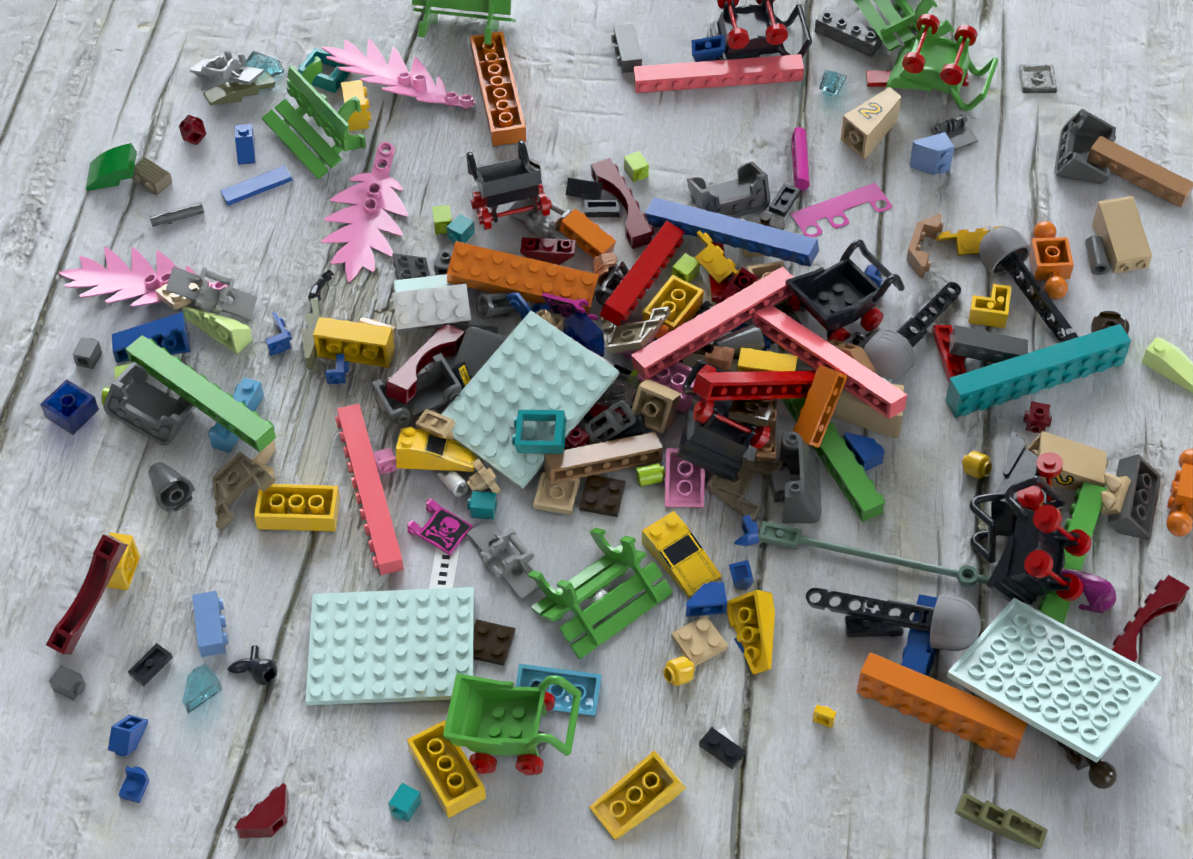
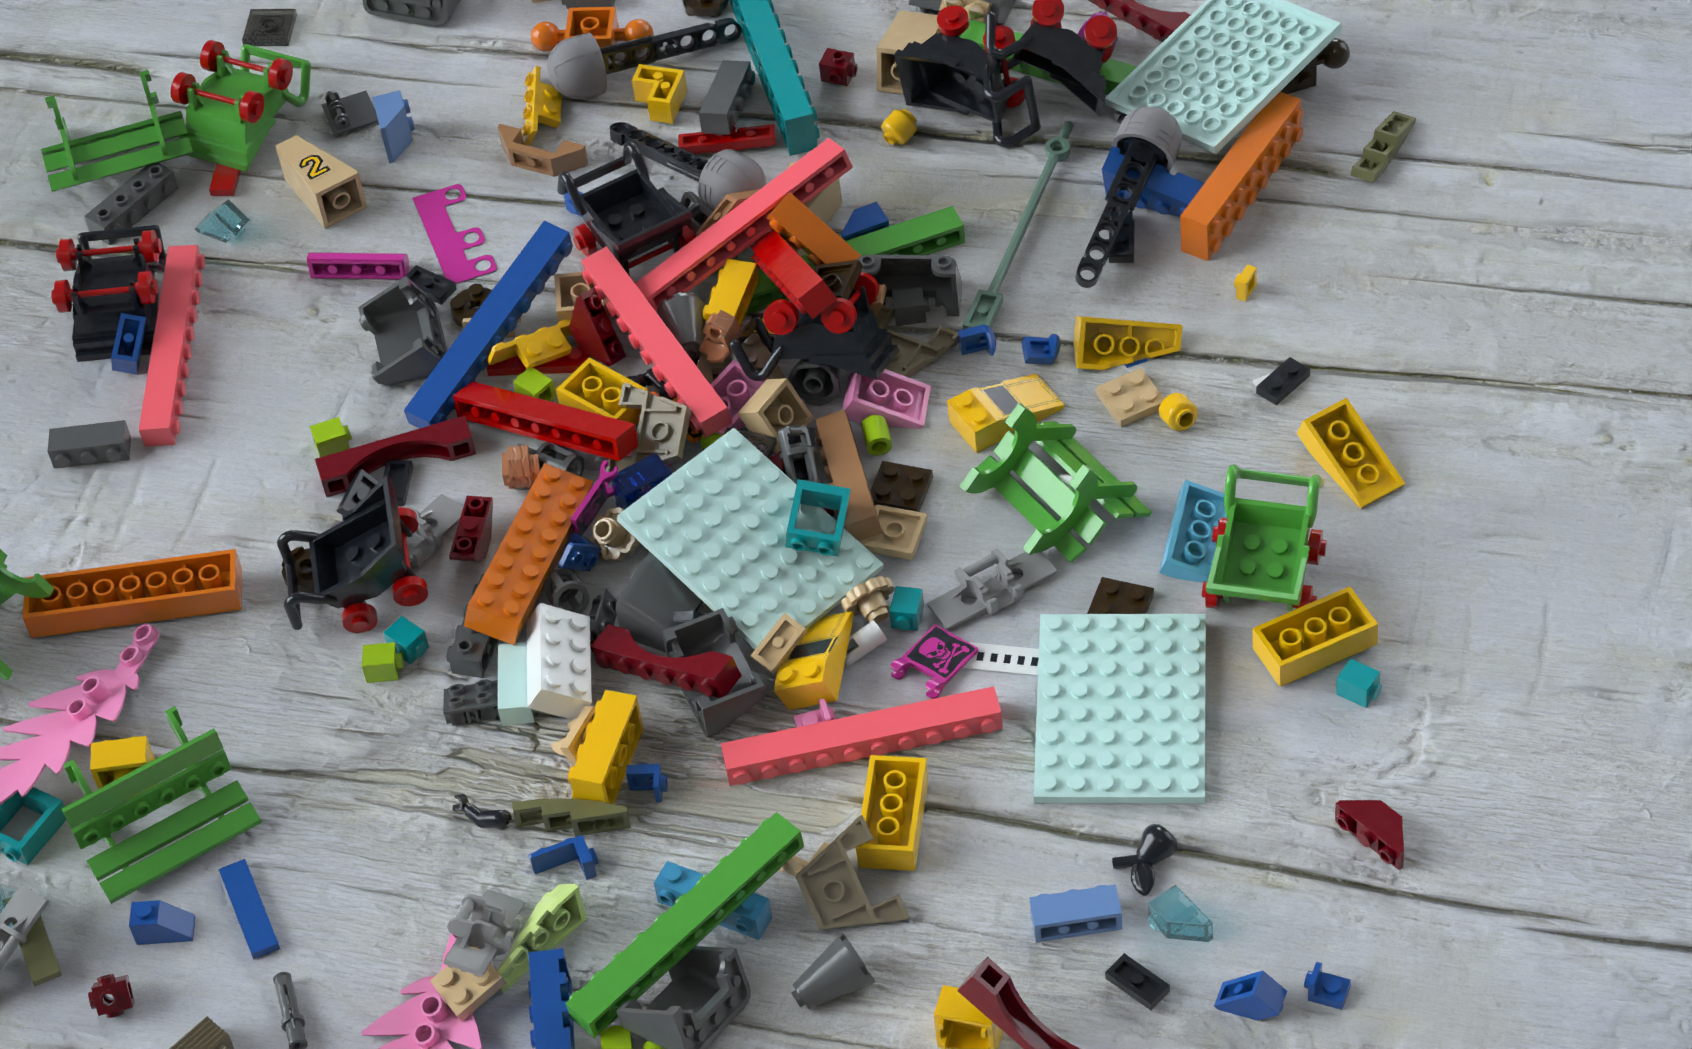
camera: 80 degrees left, 5 degrees down
bright pink plant [321,142,408,283] -> none
orange brick [559,208,616,259] -> none
blue slope [686,581,727,617] -> none

